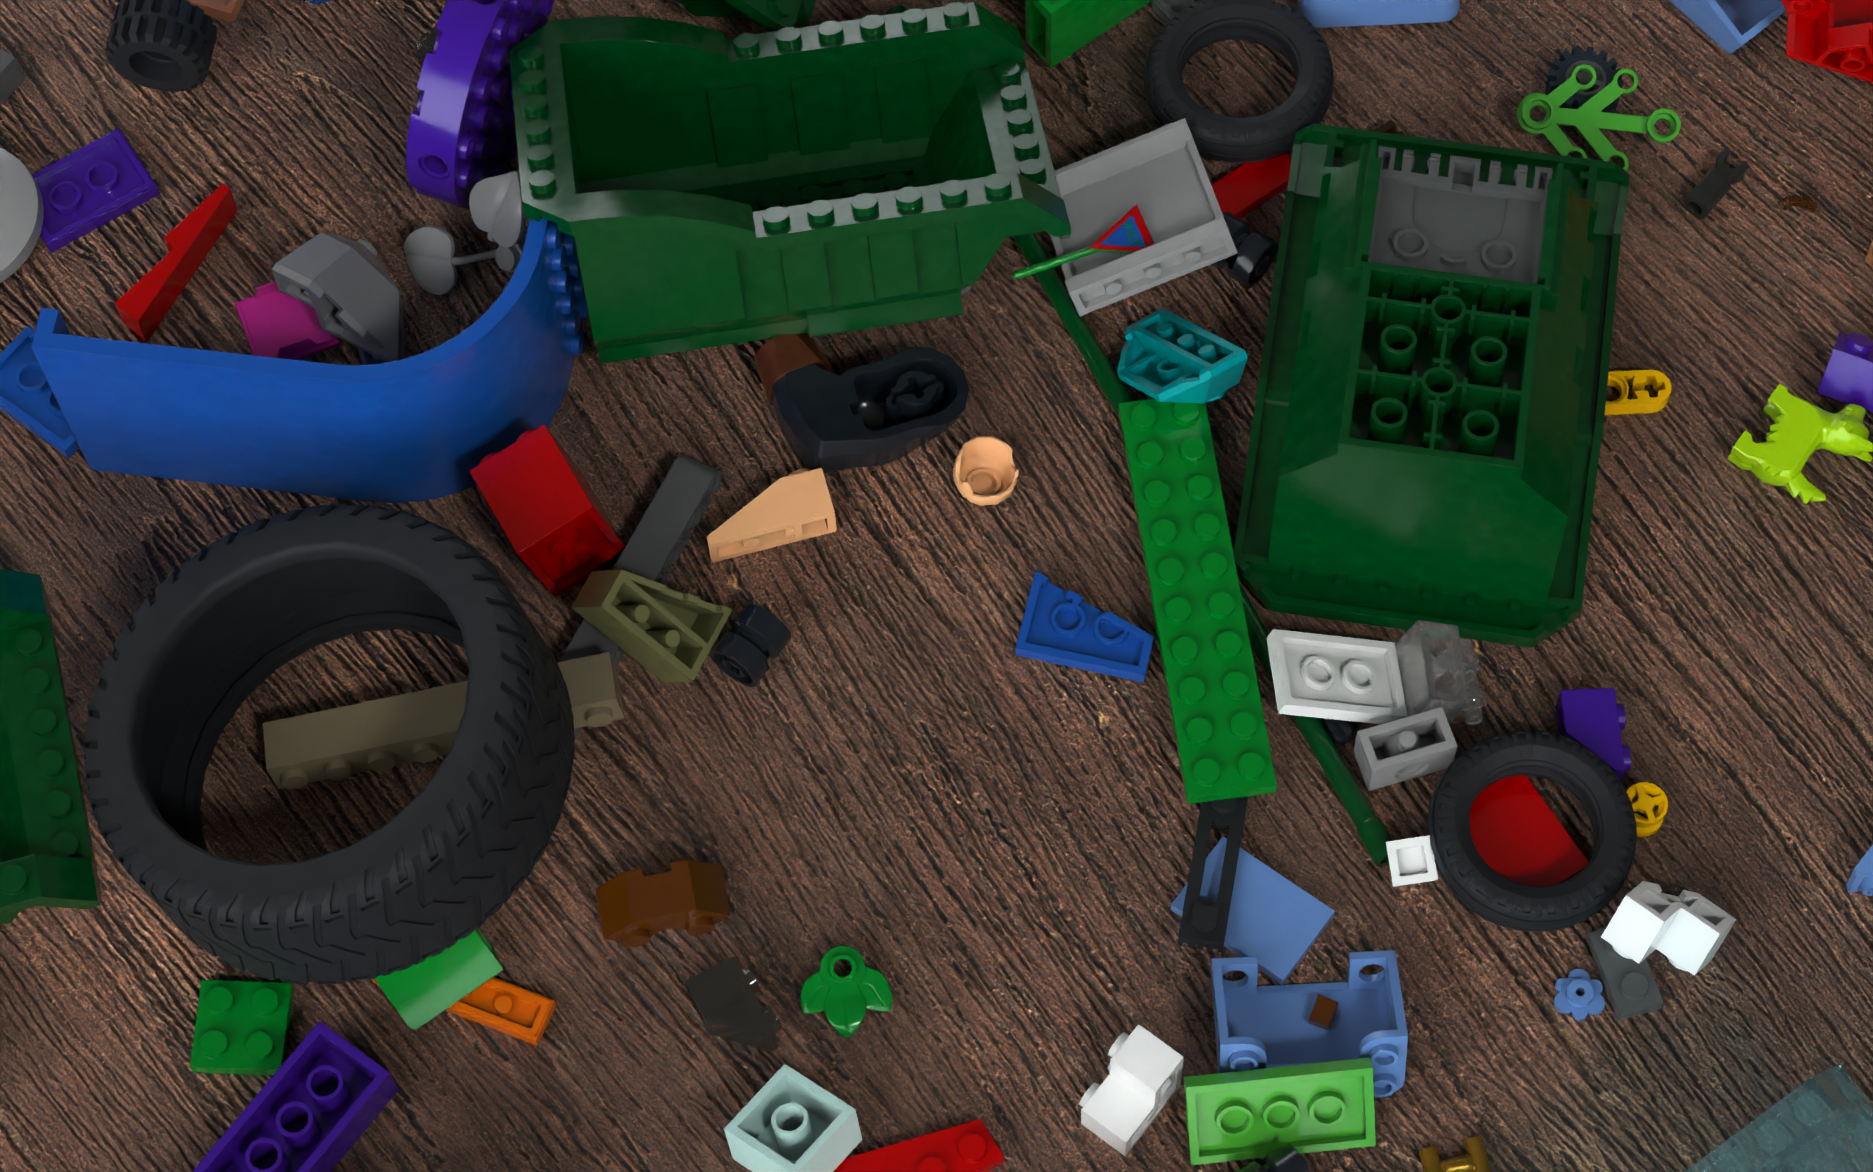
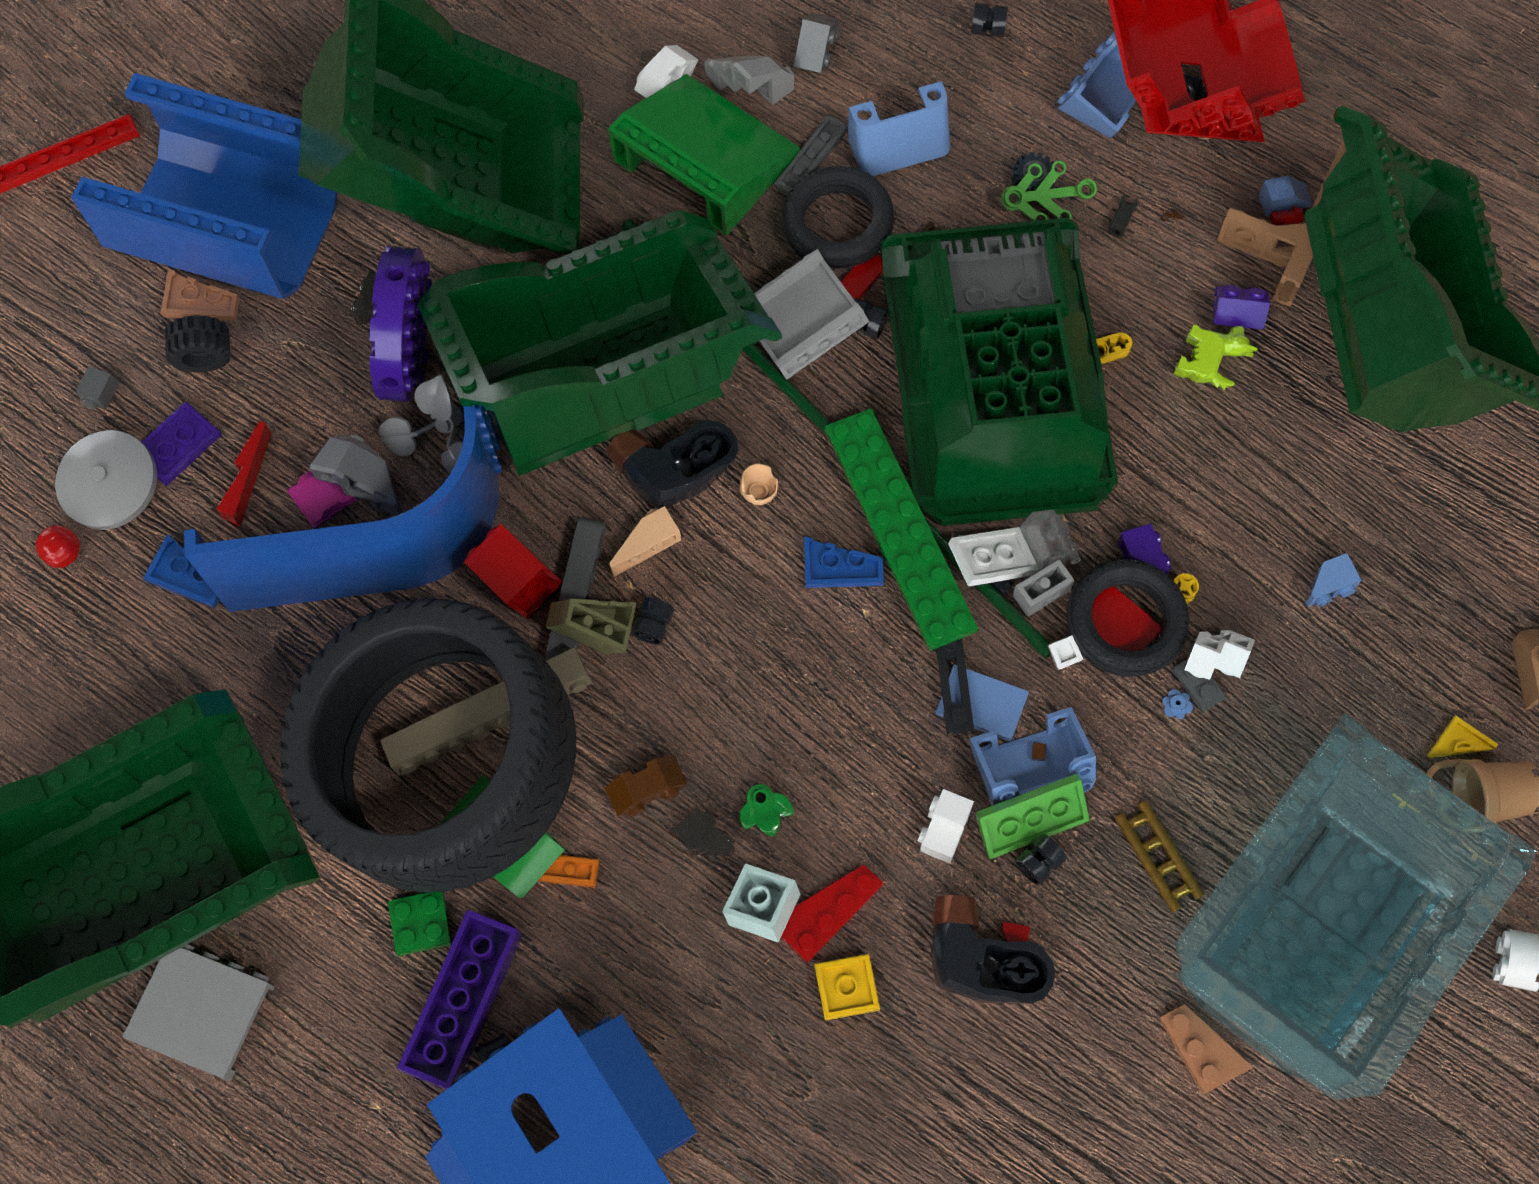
camera: 15 degrees left, 5 degrees up
piece [1012,204,1154,279] -> none
teal wedge [1117,308,1248,403] -> none

